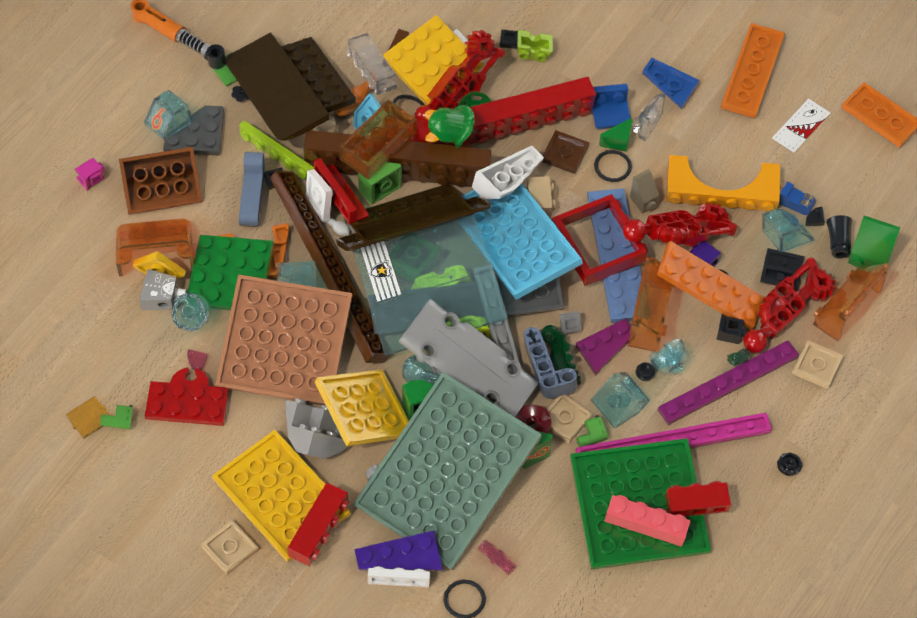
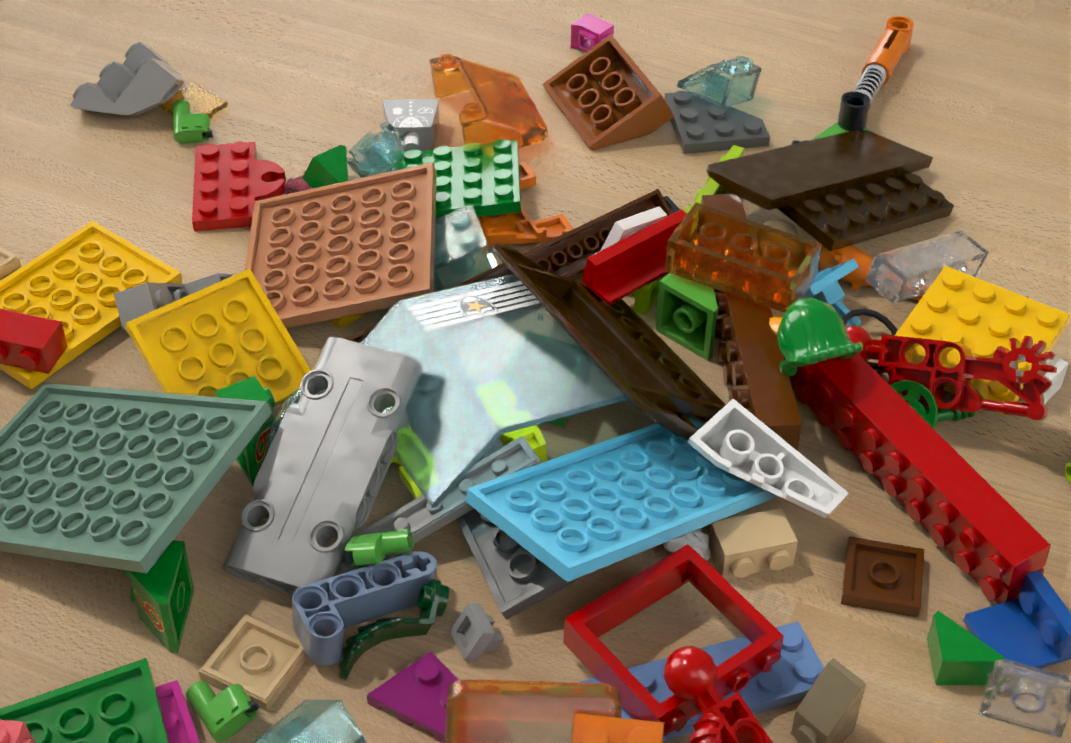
camera: 80 degrees right, 15 degrees down
yellow tile [132,251,186,279] -> none
sand blue beam [239,152,265,226] -> none
dark red dish [515,404,552,433] -> none
black piece [594,150,632,182] -> none
none -> light grey brick [70,41,185,117]
none -> green slope [302,145,348,189]
none -> bright green piece [345,529,414,567]

